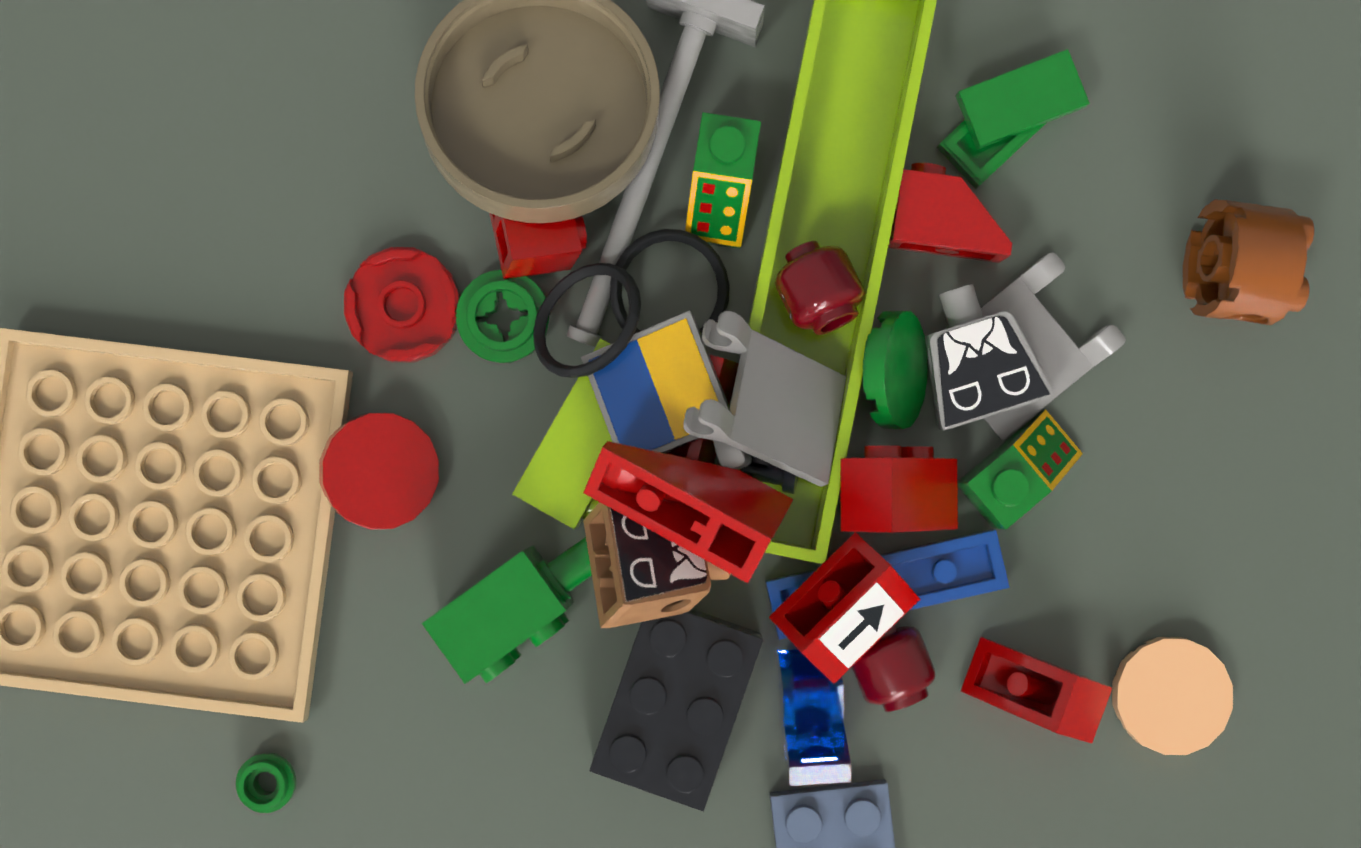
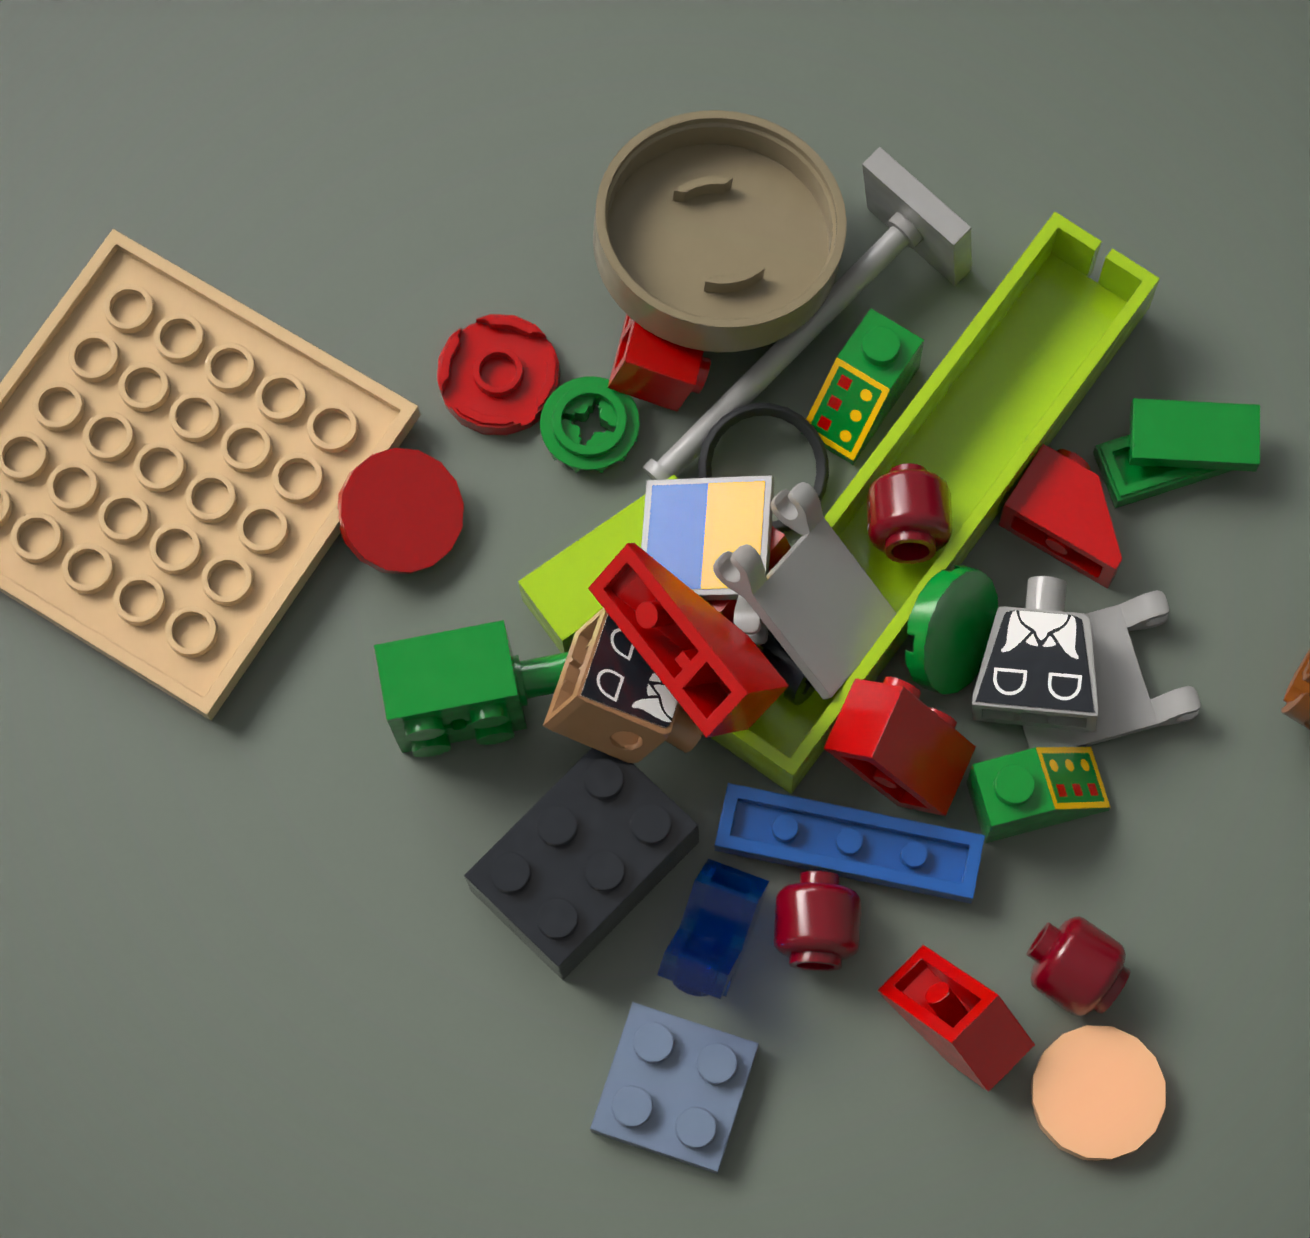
camera: 30 degrees right, 15 degrees down
green plate [236,753,296,813] -> none
black tyre [533,263,641,378] -> none
red brick [769,532,920,684] -> none
none -> dark red head [1027,916,1131,1016]

